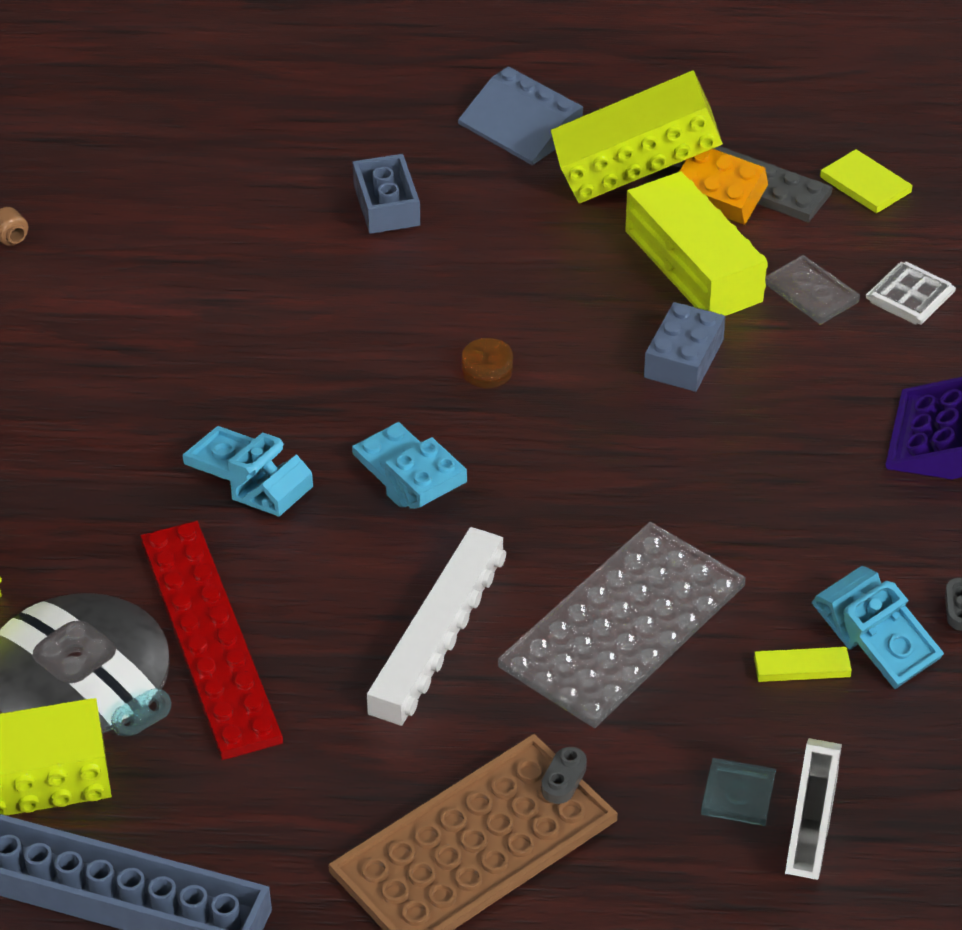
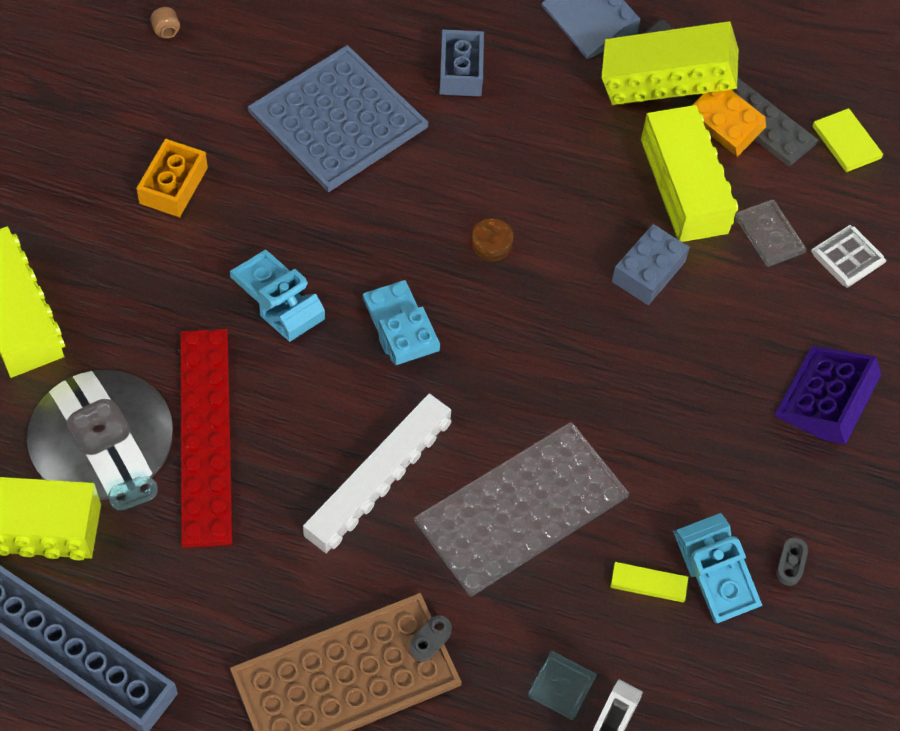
camera: 10 degrees right, 15 degrees up
none -> light orange brick [136,139,208,217]
none -> sand blue plate [248,45,428,192]

